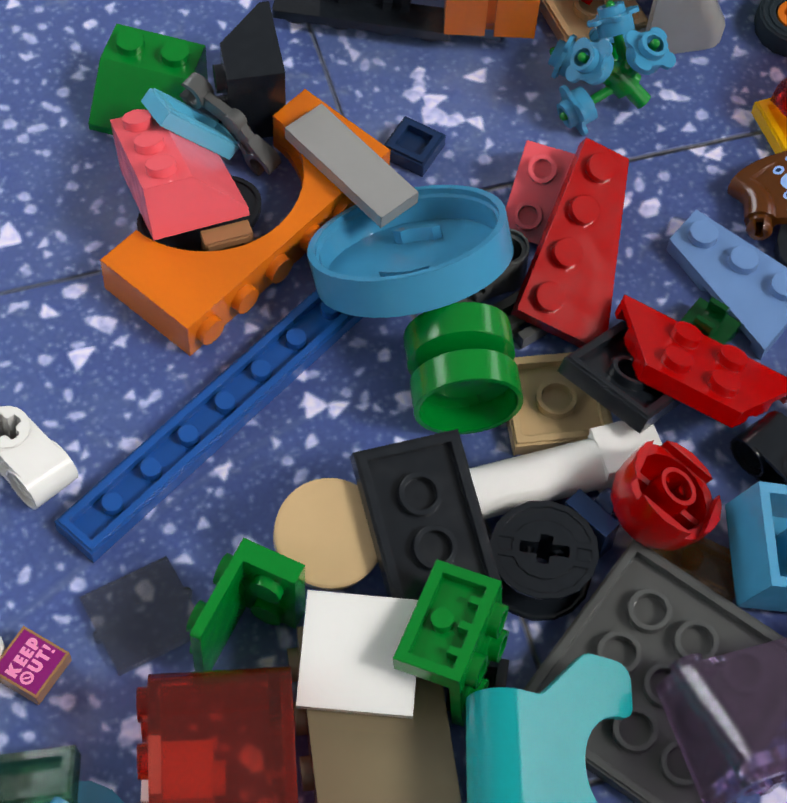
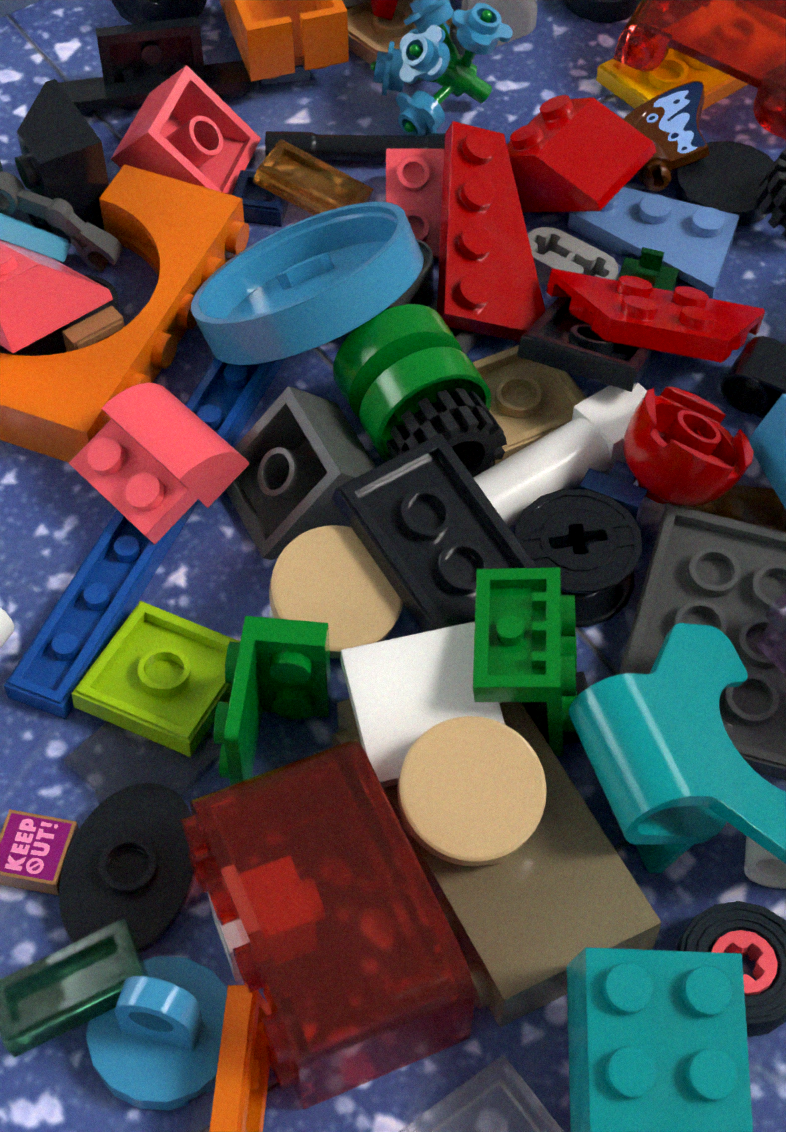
camera: 15 degrees left, 5 degrees down
light grey tile [285,103,419,228] -> none
none -> black piece [59,783,198,963]
none -> coral brick [69,383,250,544]
none -> lime tile [72,601,240,757]
none -> coral slope [111,65,261,195]
none -> dark grey slope [225,386,376,560]
none -> clear orange tile [253,139,373,215]
none -> black piece [265,131,445,164]
none -> black tyre [386,388,507,477]
none -> tan tile [398,716,547,866]
none -> red slope [507,95,657,213]
none -> light grey beam [527,227,618,286]

